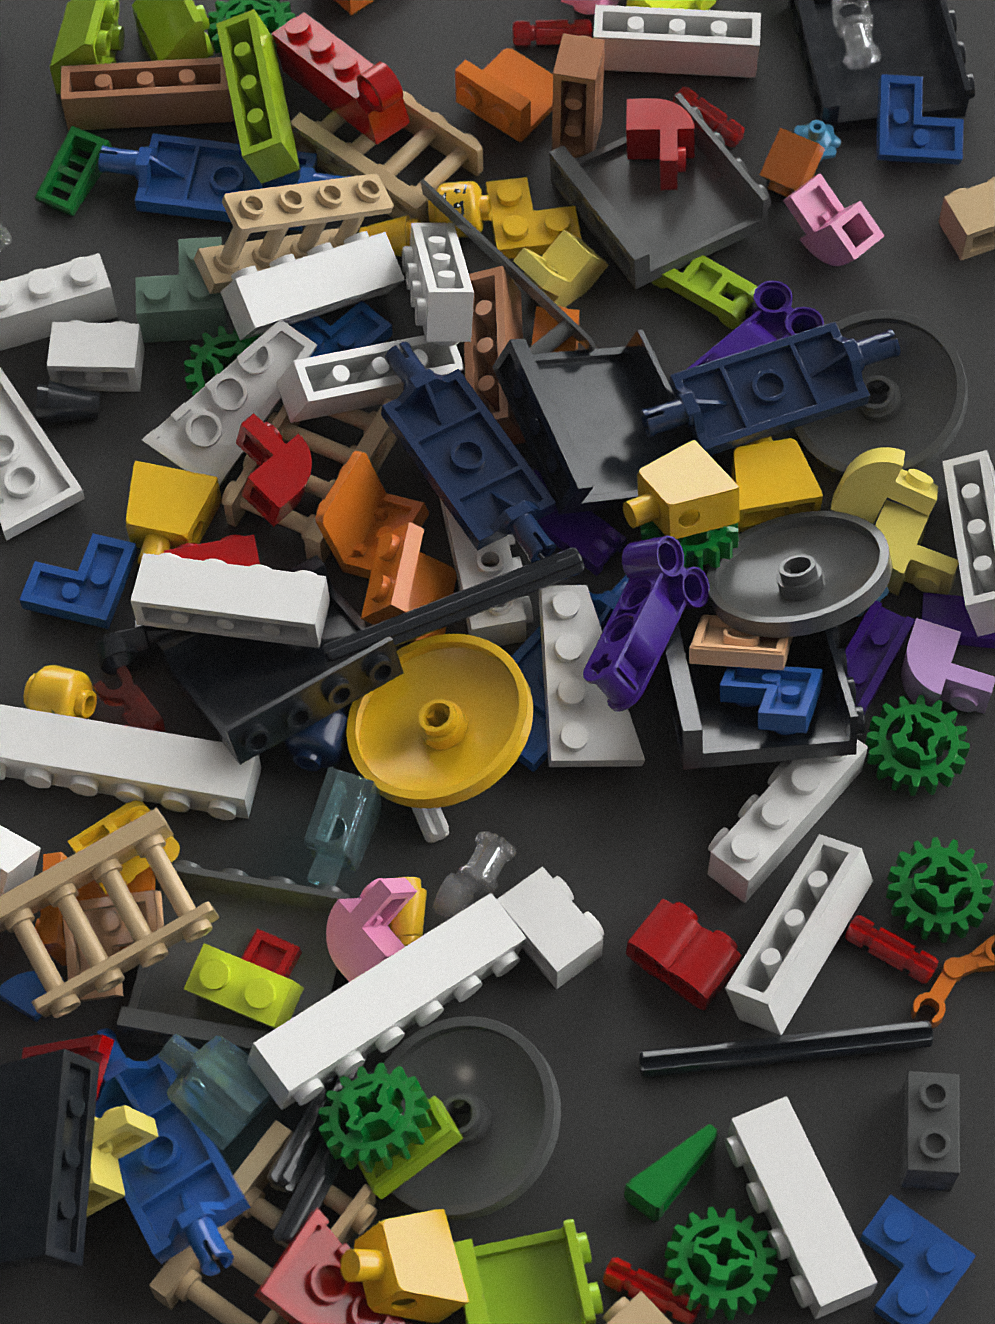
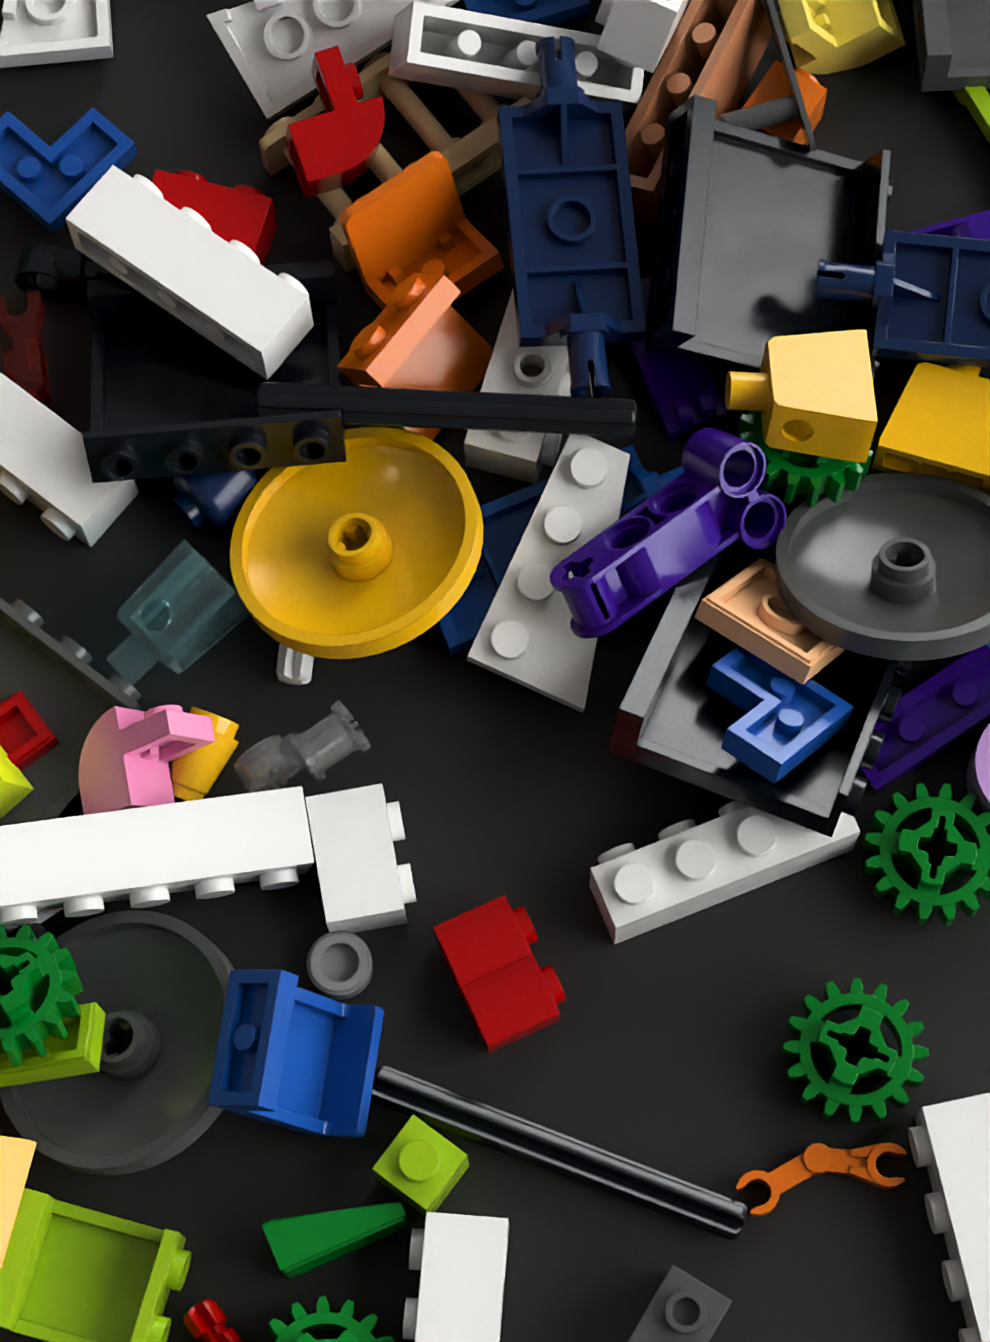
camera: 30 degrees right, 10 degrees up
yellow torso [126,461,222,564] -> none
white brick [725,834,873,1035] -> none
red axle [845,915,939,983] -> none
none -> blue panel [207,969,384,1139]
none -> light grey tile [307,931,373,1000]
none -> lime brick [372,1114,470,1217]

